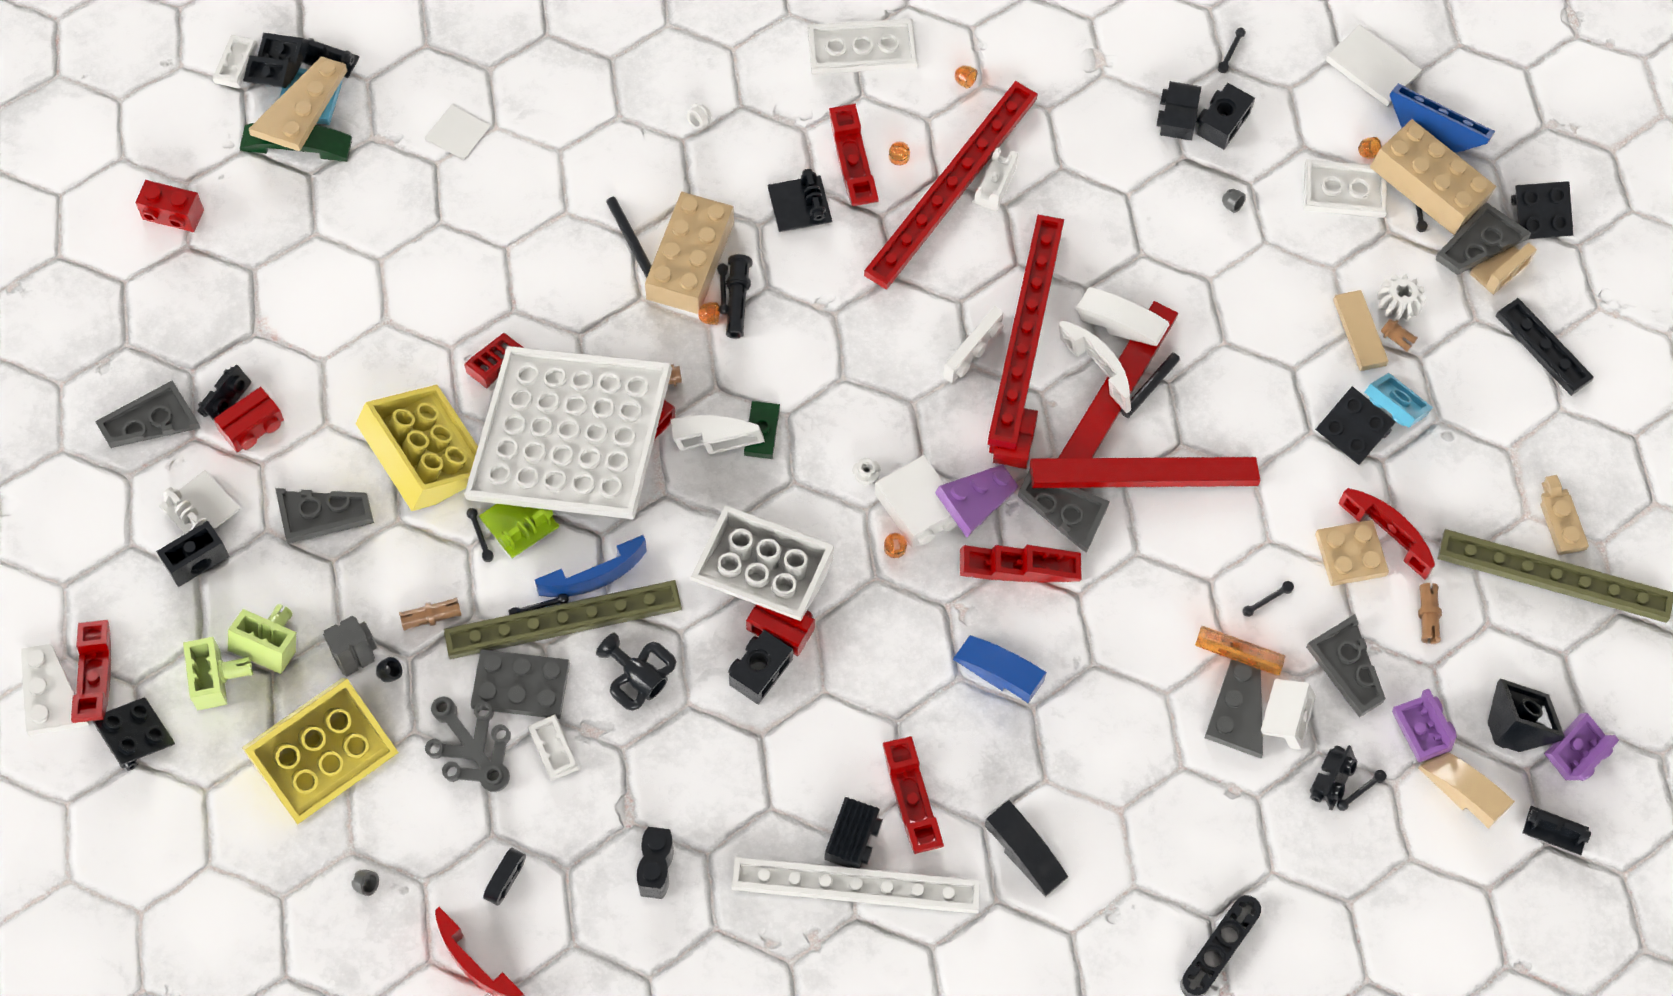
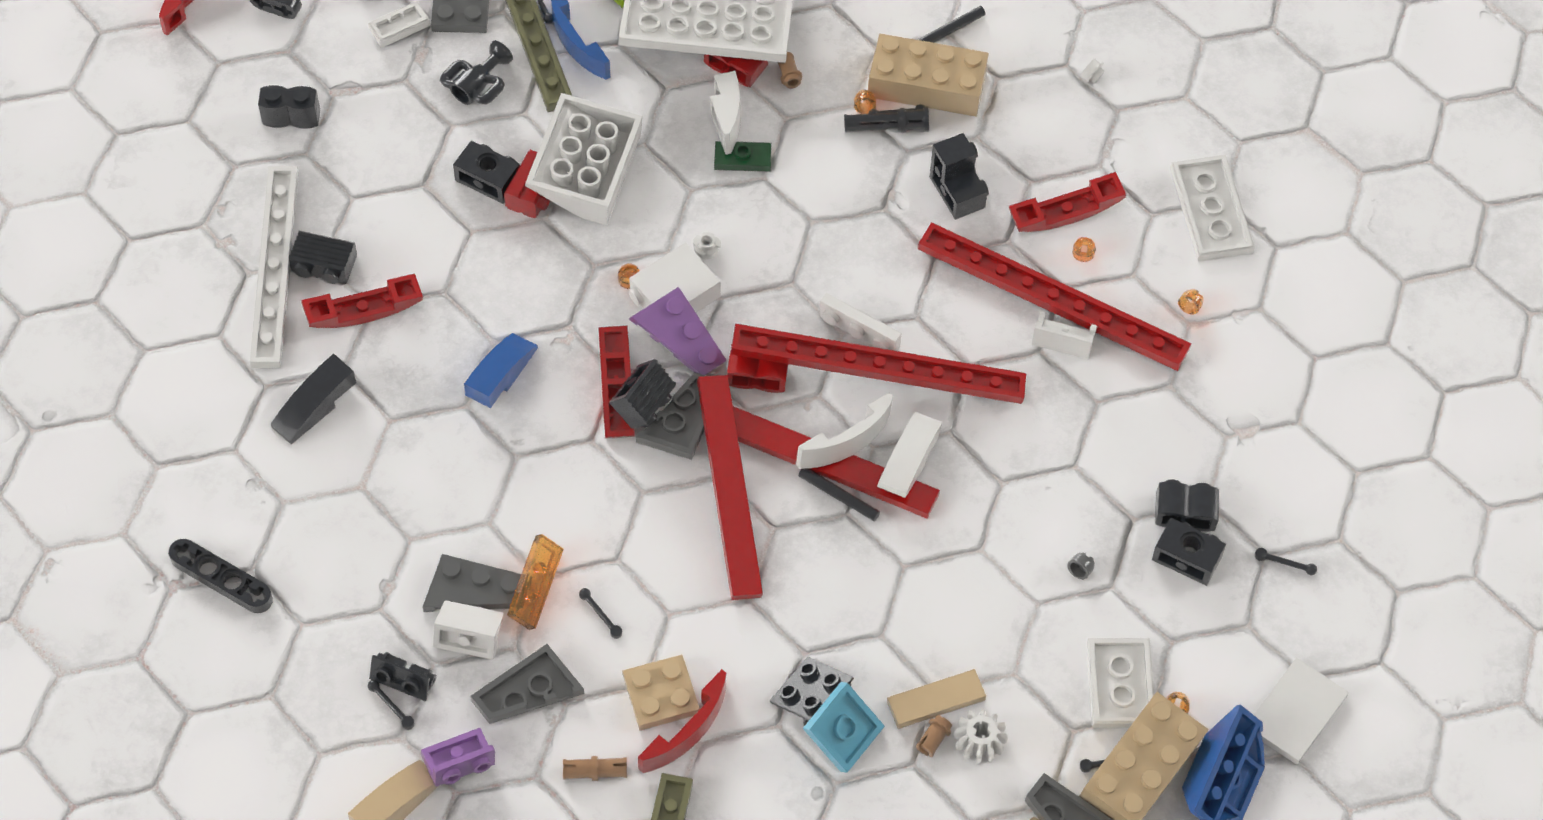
camera: 85 degrees right, 5 degrees down
black hinge [767,169,832,232] -> none
none -> black brick [609,359,676,429]
none -> black brick [929,133,989,220]

